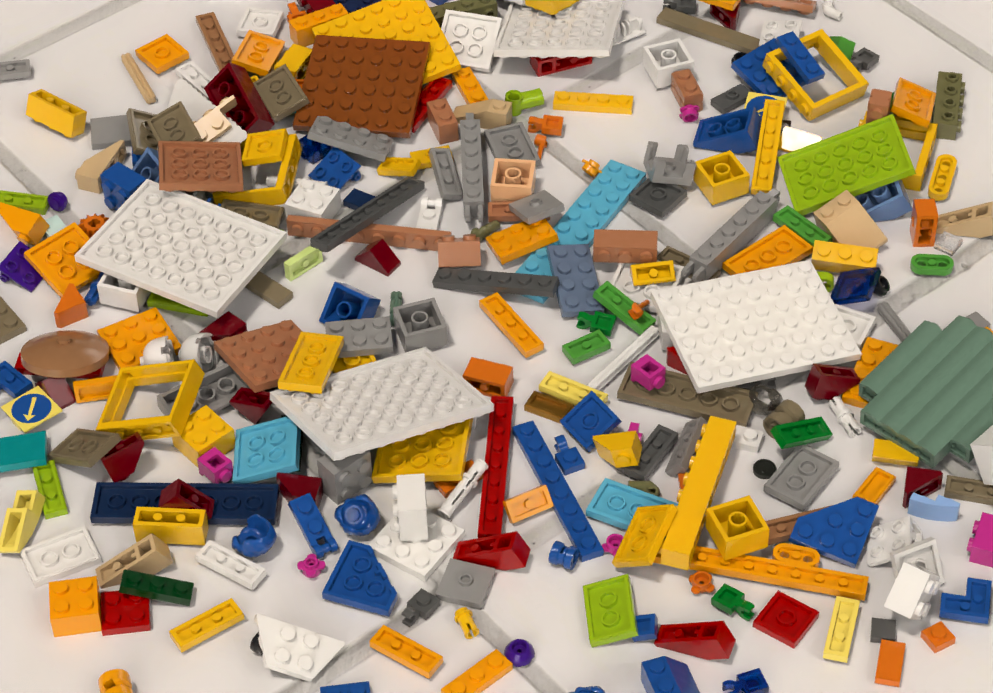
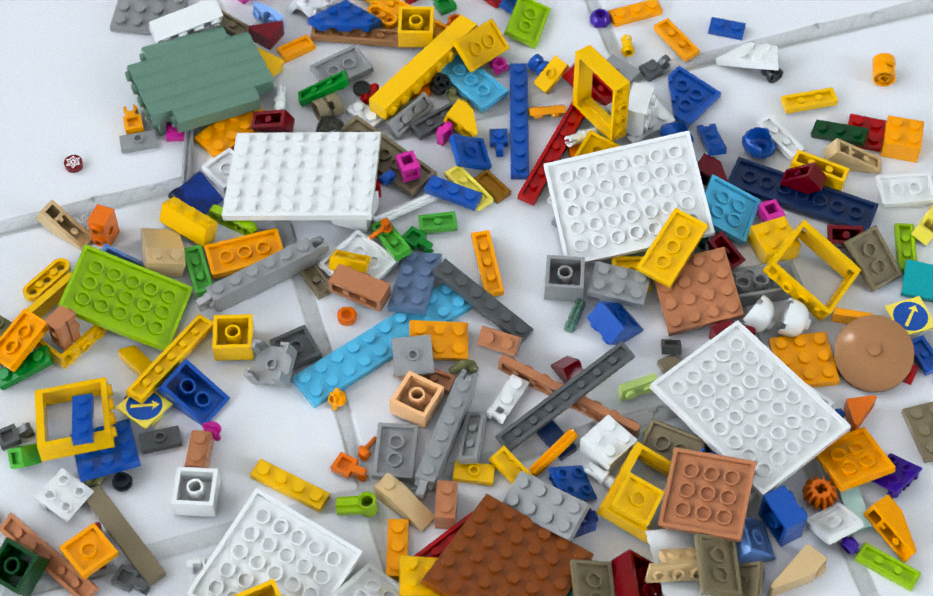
camera: 160 degrees left, 10 degrees up
dark pink plate [297,554,326,578] -> none
orange brick [463,357,514,397] -> none
bright green plate [910,254,954,276] -> none
none -> red arm [360,83,379,105]
none -> blue tile [378,169,397,186]
none -> blue plate [424,175,482,211]
none -> black wheel [429,73,451,96]
none -> light orange axle [529,429,578,477]
none -> yellow plate [533,55,569,94]
none -> yellow window [572,45,630,142]
none -> dark grey tile [661,339,682,355]
none -> white plate [806,502,864,545]

